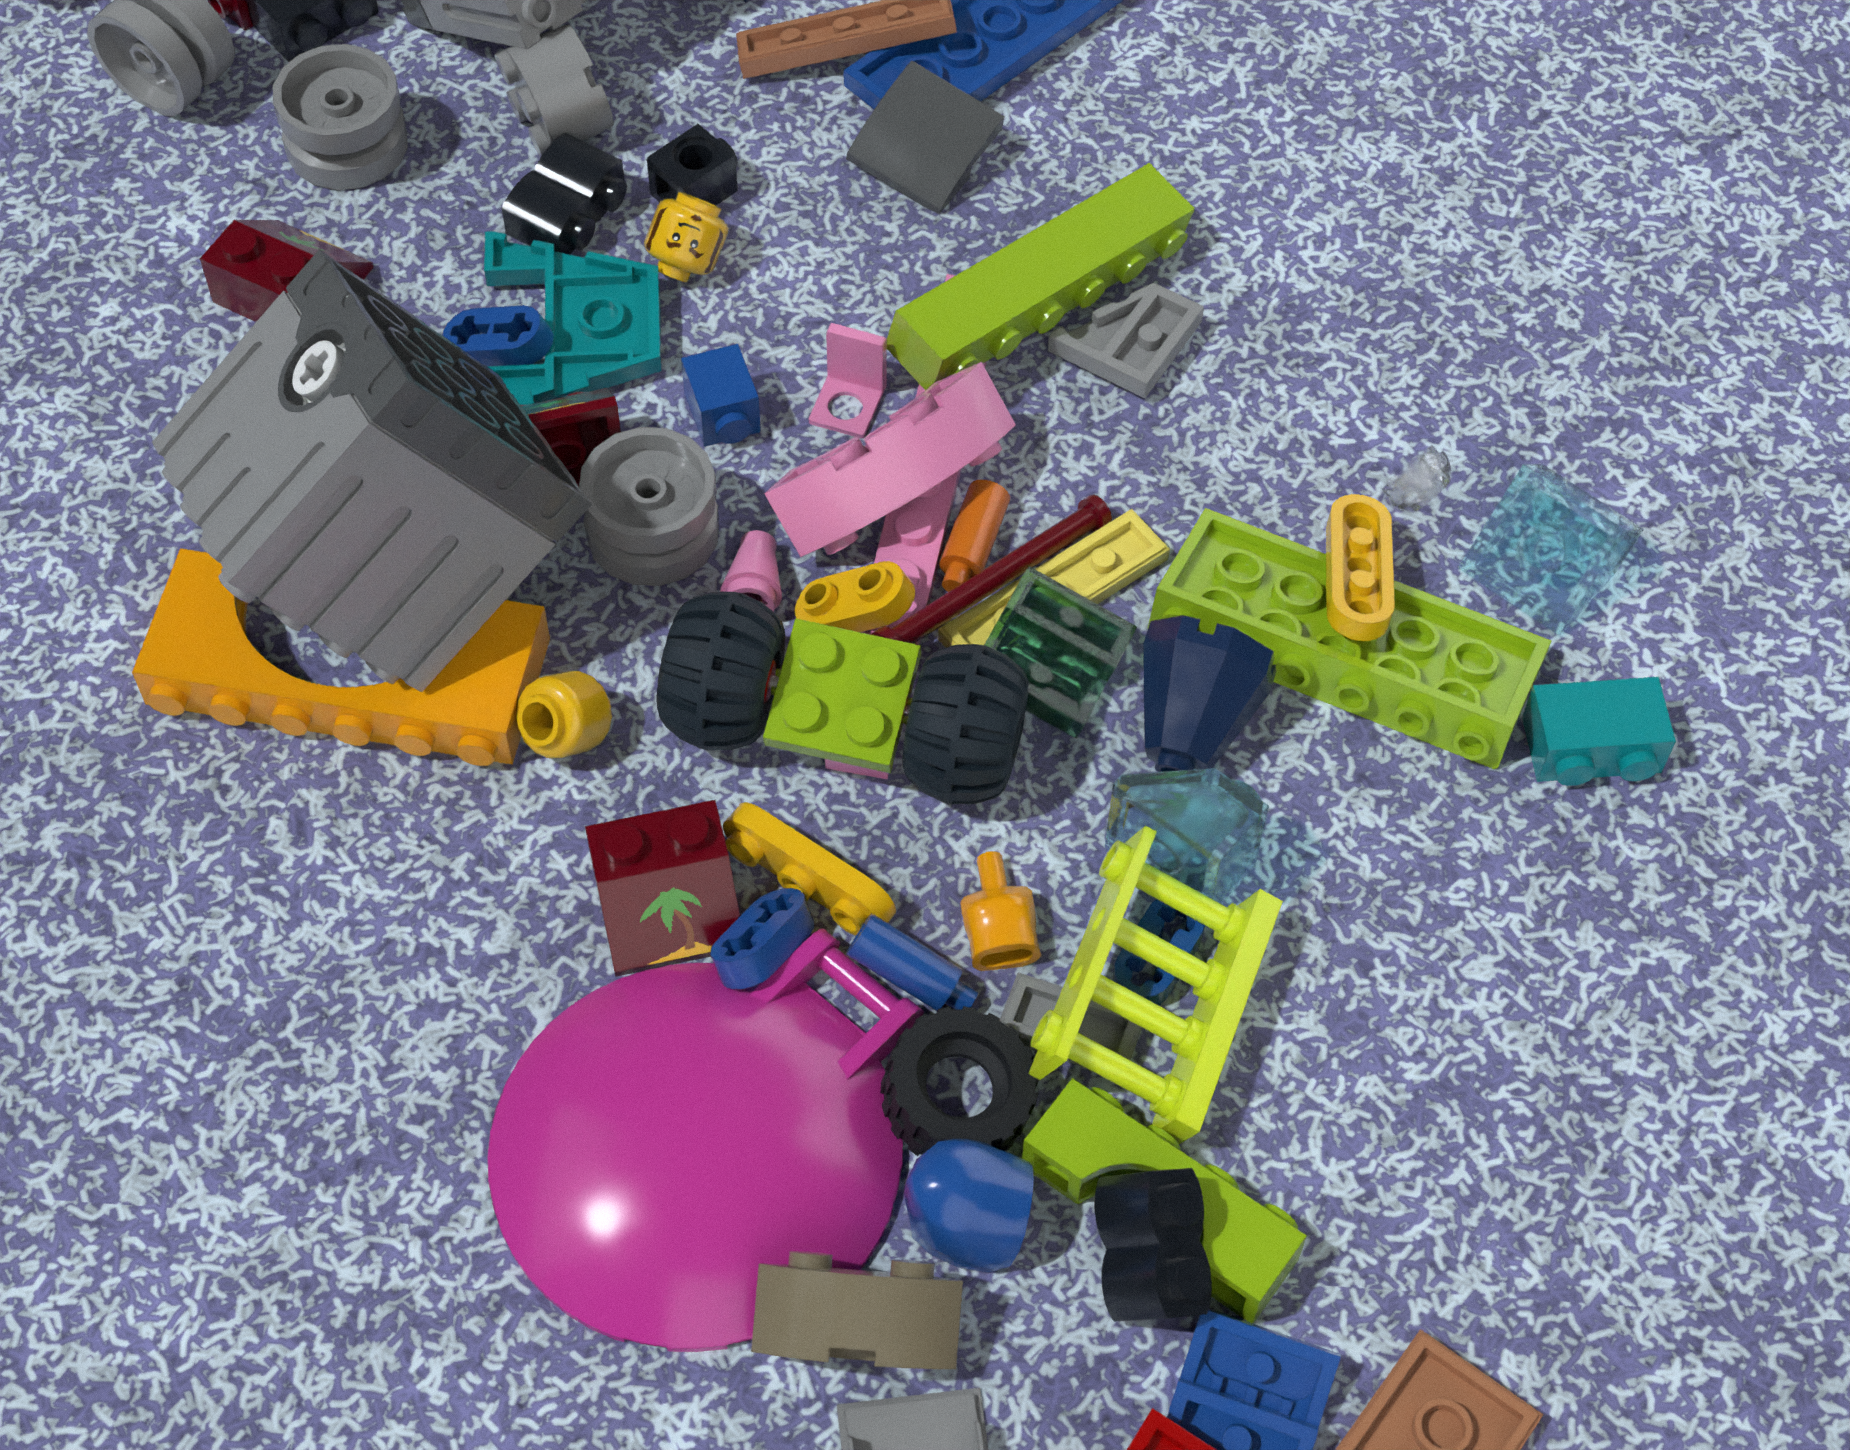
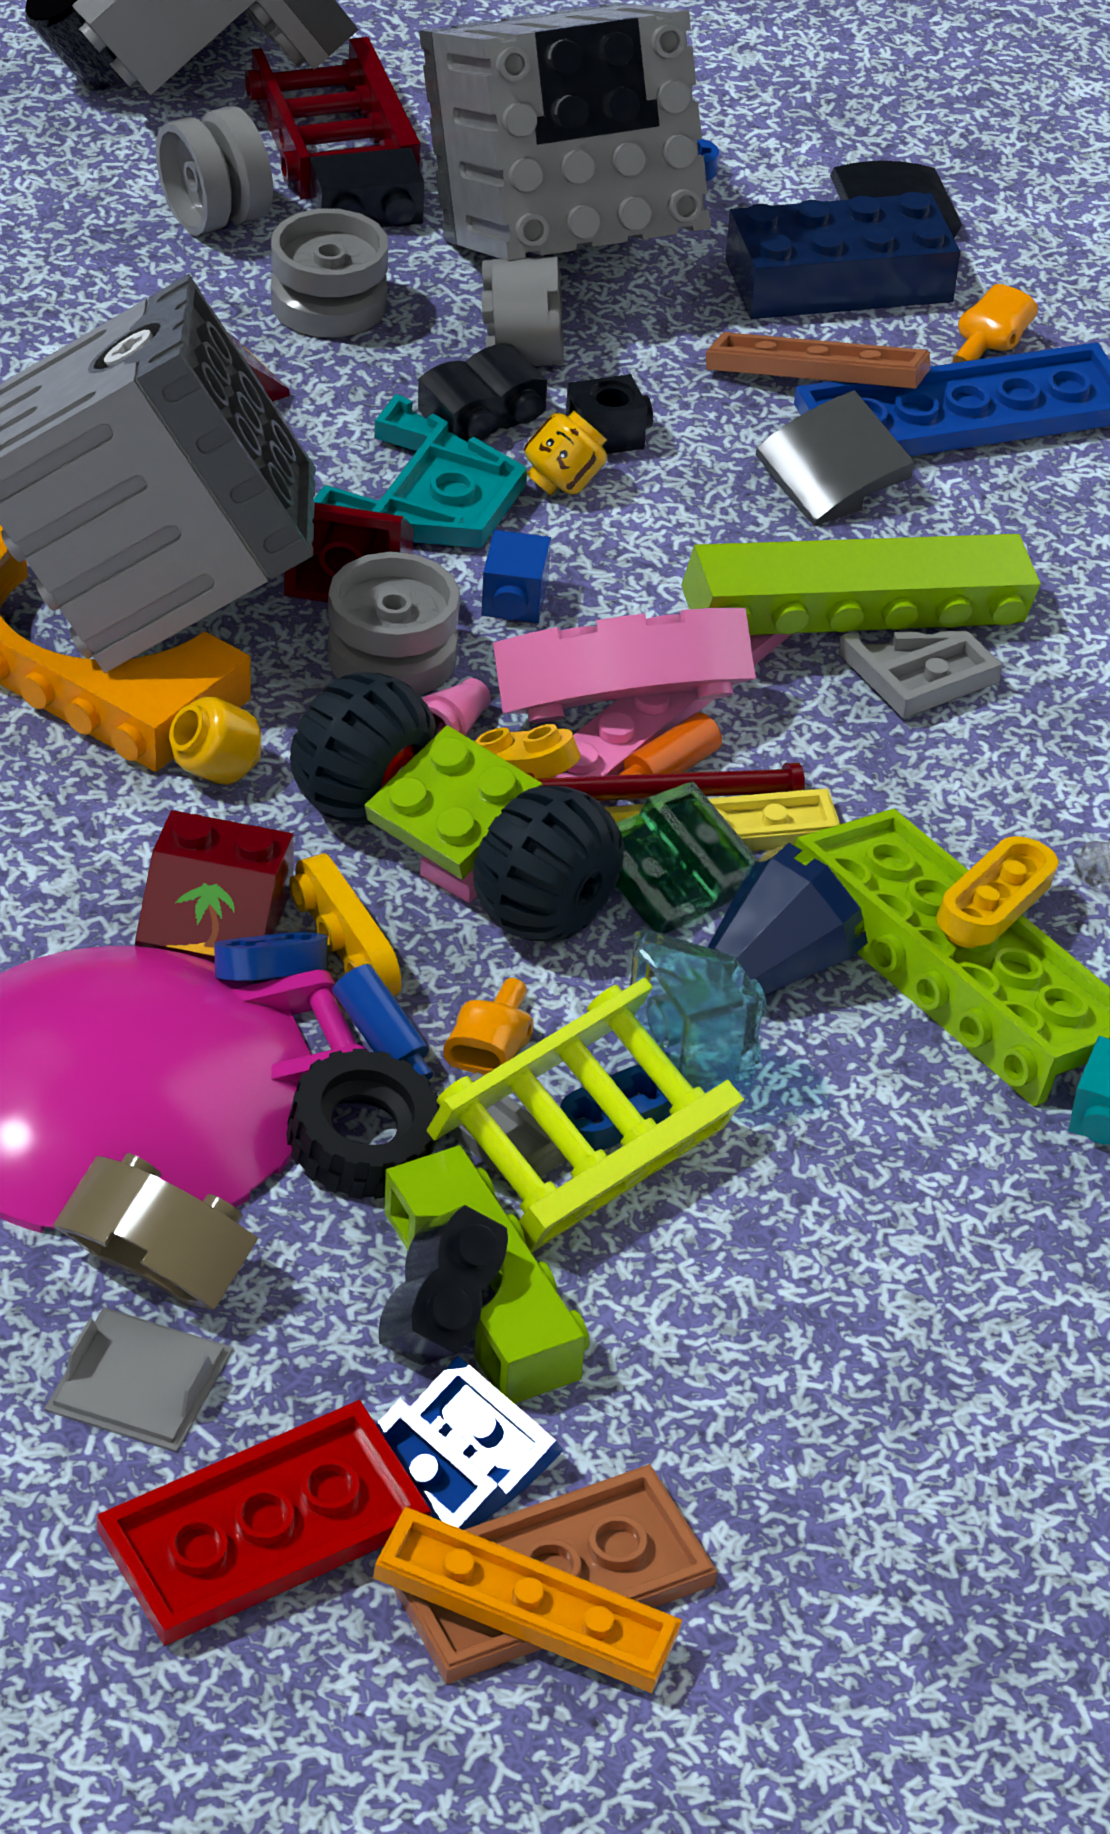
camera: 25 degrees right, 15 degrees down
blue beam [443,305,554,366] -> none
bright pink bracket [809,323,887,438] -> none
blue piece [904,1139,1034,1272] -> none

